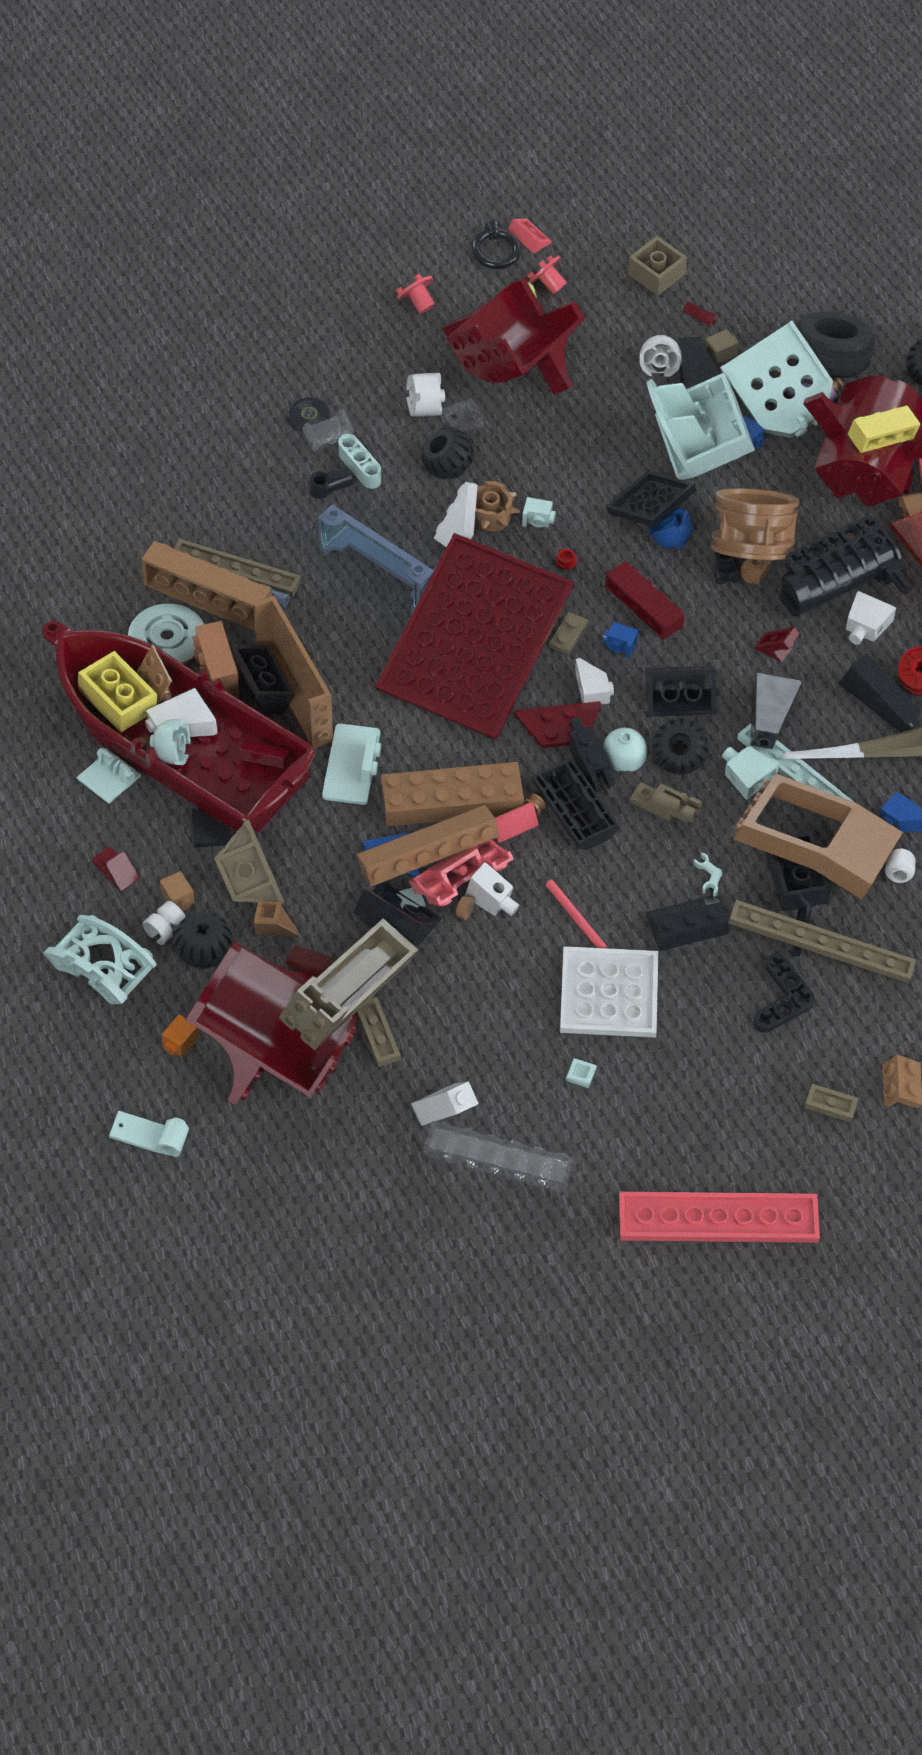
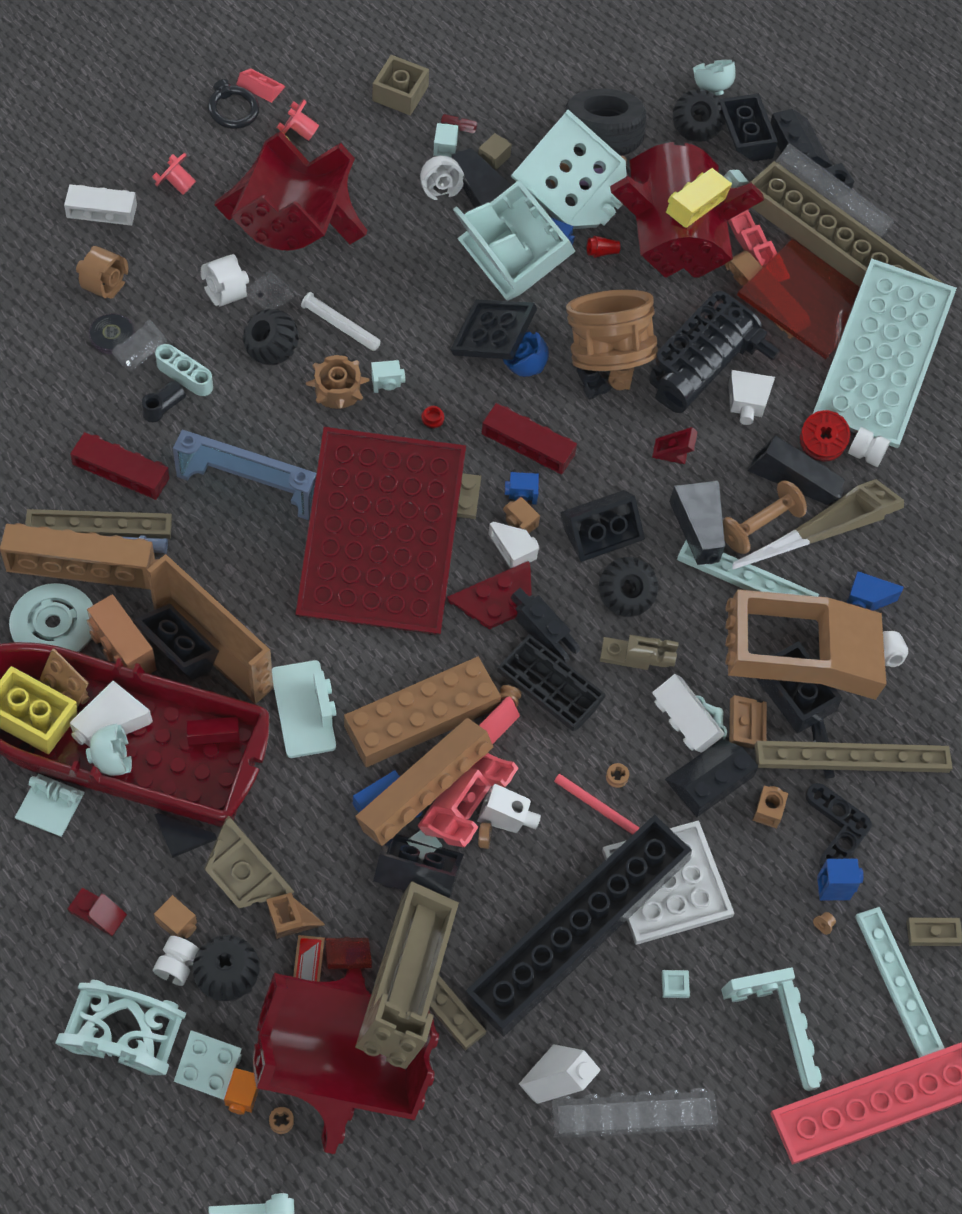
camera: 25 degrees left, 5 degrees up
white slope [434,482,477,547] -> none
light aqua cylinder [602,727,647,772] -> none
light aqua torso [722,746,779,800] -> none
none -> white brick [64,184,137,225]
none -> dark red brick [70,432,170,500]
none -> medium nougat brick [76,246,128,299]
none -> light aqua hinge [174,1030,242,1100]
none -> medium nougat bush [269,1107,294,1134]
none -> slope [293,935,325,982]
none -> white axle [301,292,380,351]
none -> light aqua brick [433,123,458,158]
none -> black brick [466,814,692,1037]
none -> medium nougat brick [503,497,540,534]
none -> red cone [586,236,620,258]
none -> medium nougat bush [606,763,629,788]
none -> white brick [652,674,725,753]
none -> light aqua bracket [721,967,822,1091]
none -> medium nougat hose [723,481,807,554]
none -> medium nougat plate [729,695,767,749]
none -> medium nougat brick [753,786,788,828]
none -> medium nougat piece [813,912,836,935]
none -> blue brick [817,859,863,900]
none -> light aqua tile [855,907,945,1058]

